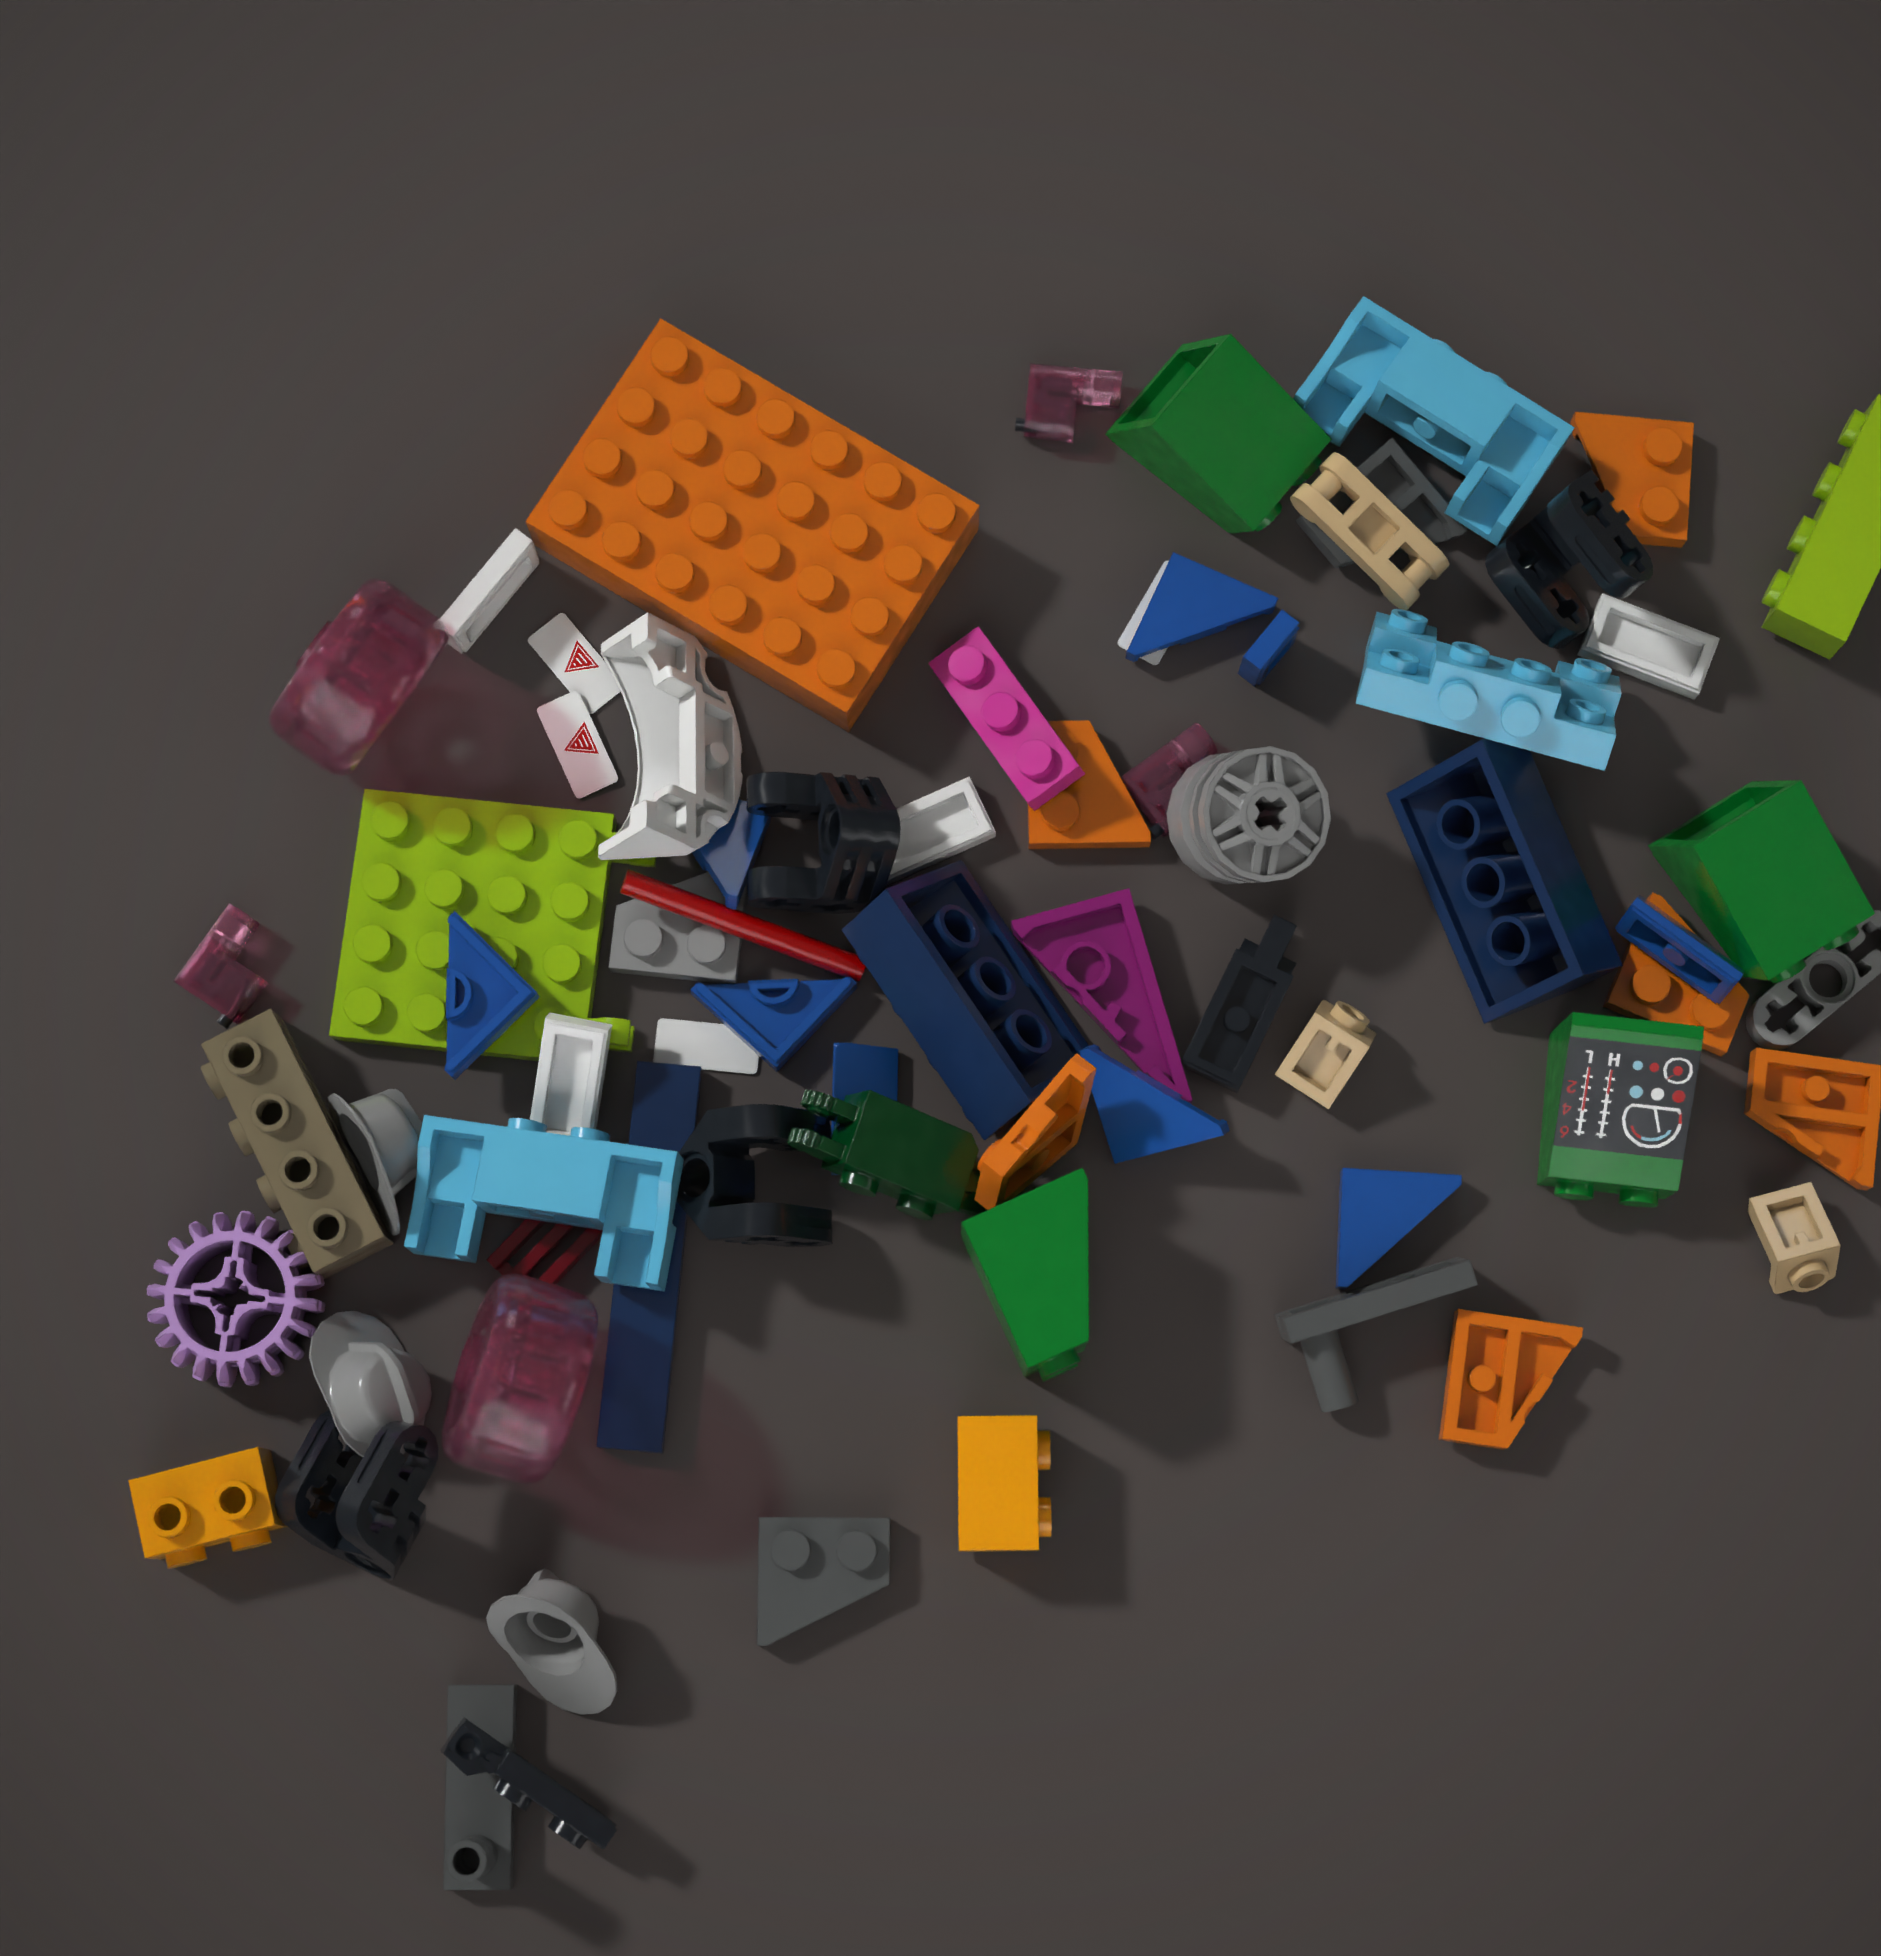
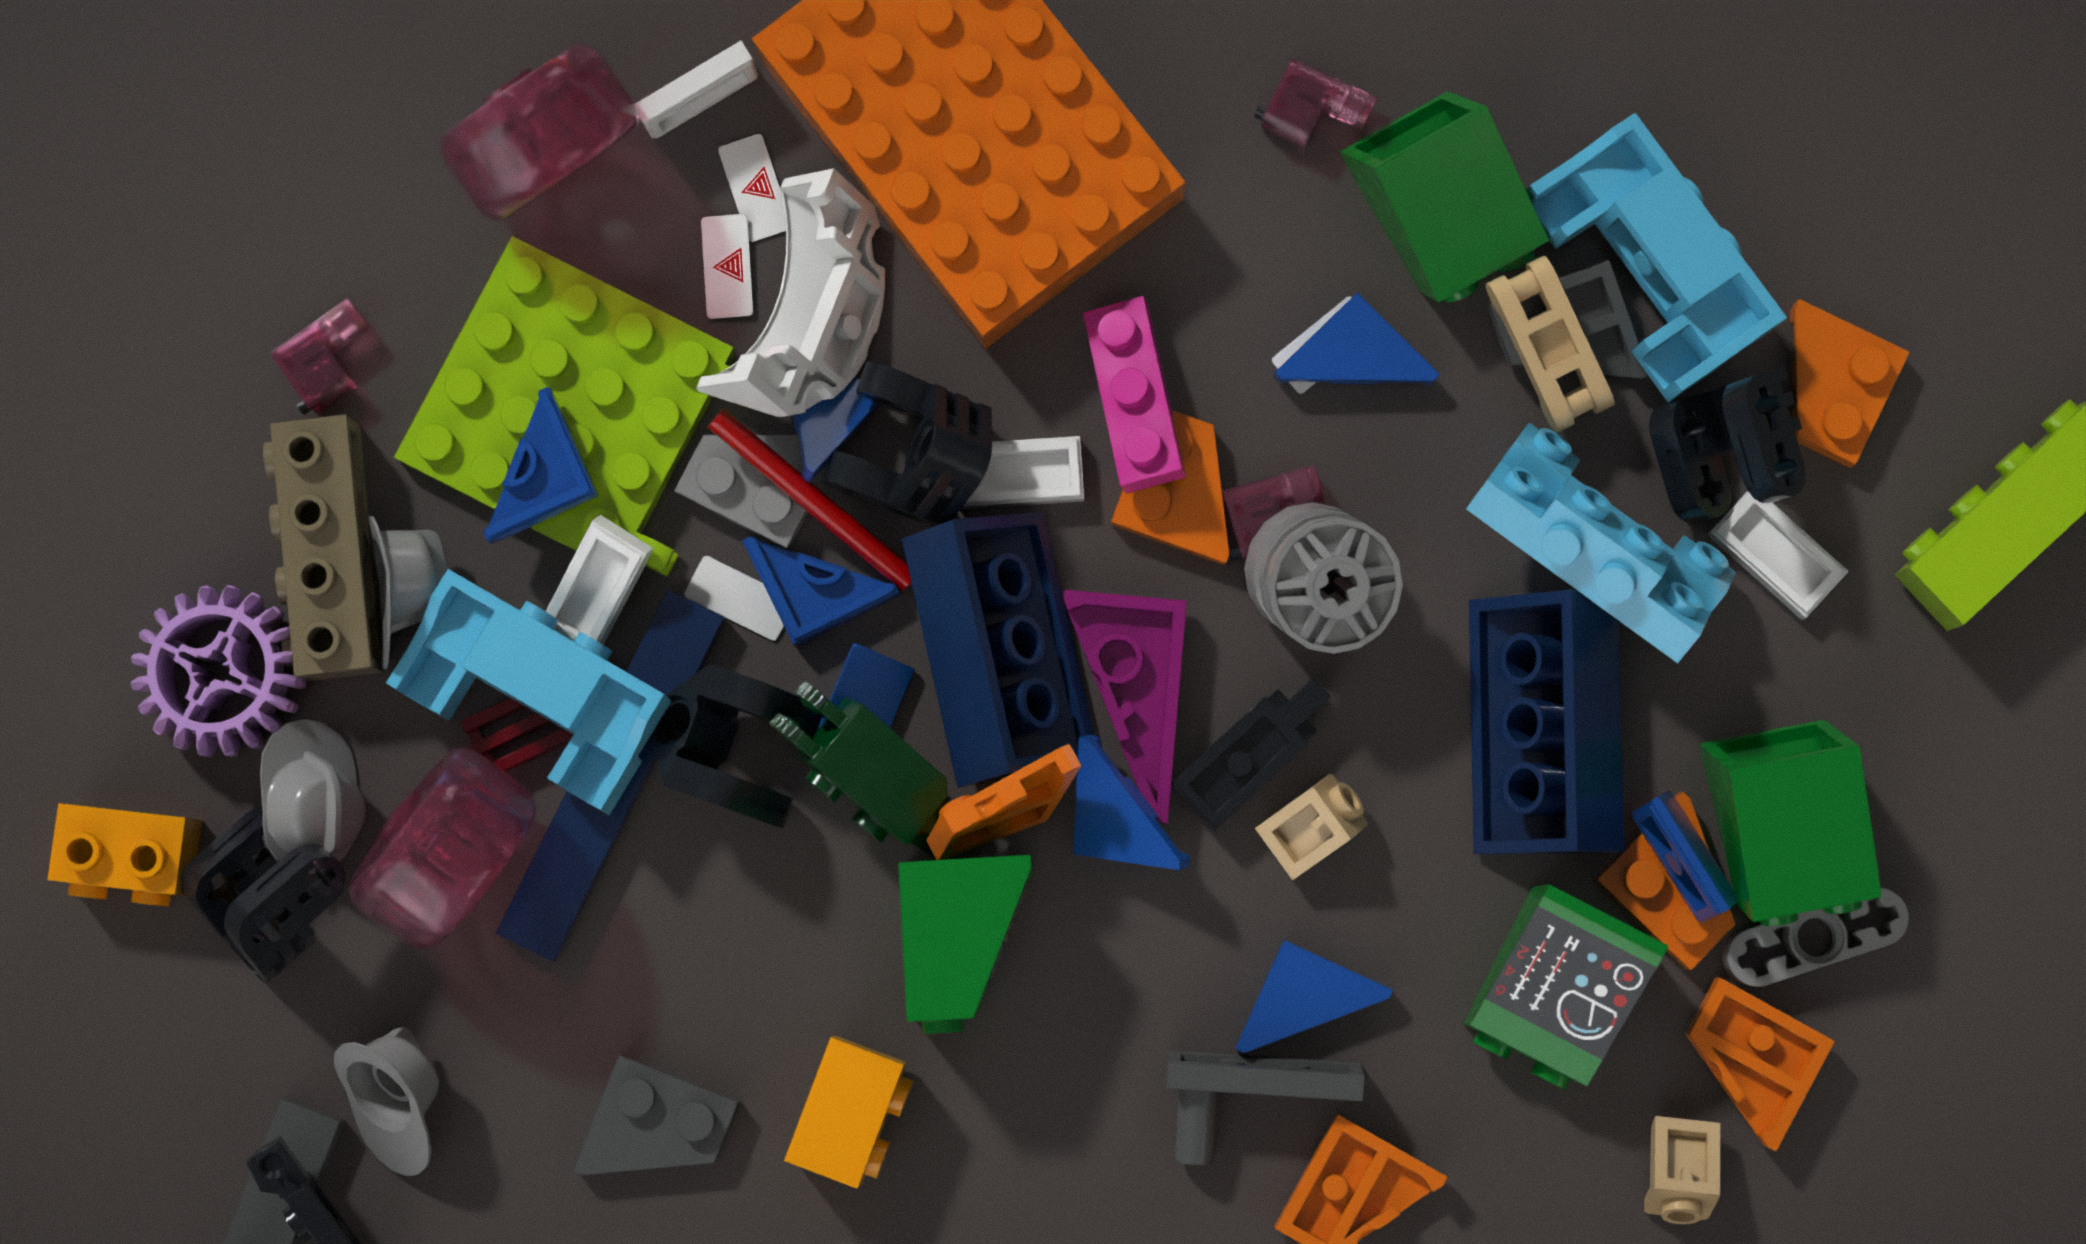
camera: 30 degrees right, 5 degrees up
blue tile [1238,609,1300,687] -> none

